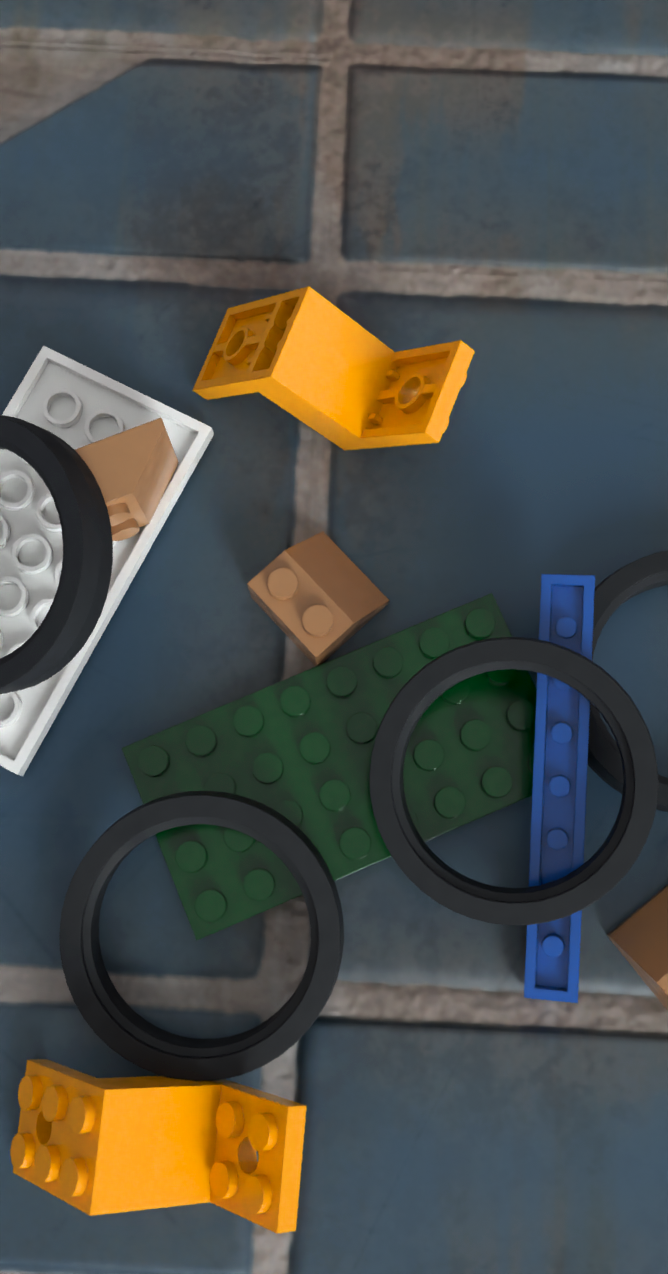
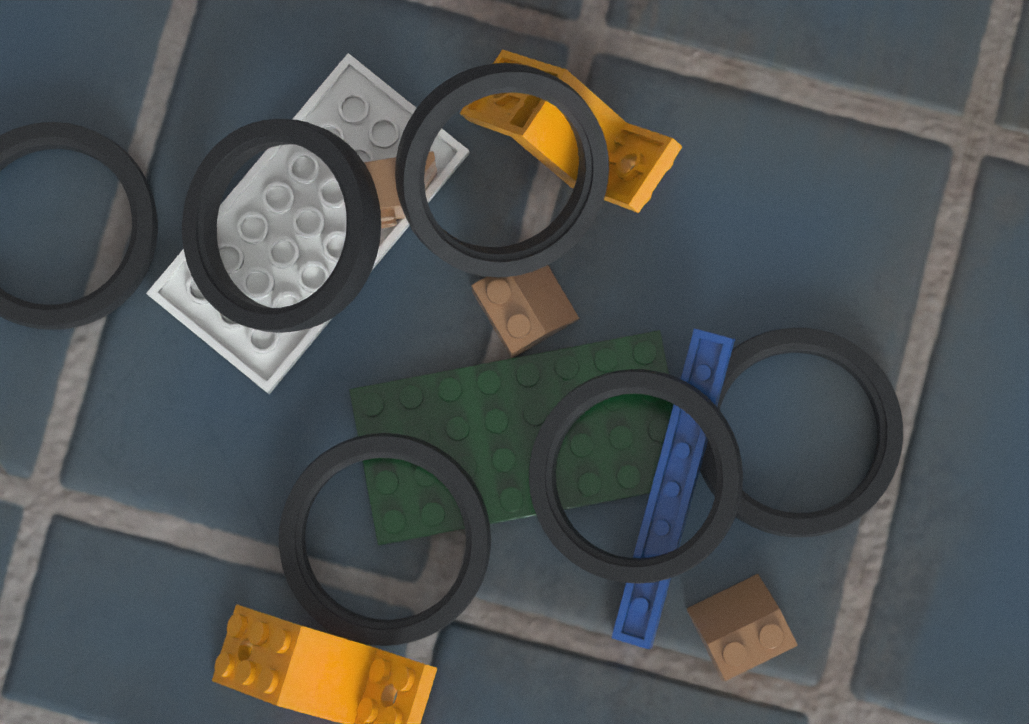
camera: 10 degrees right, 5 degrees up
none -> black tyre [395,63,609,277]

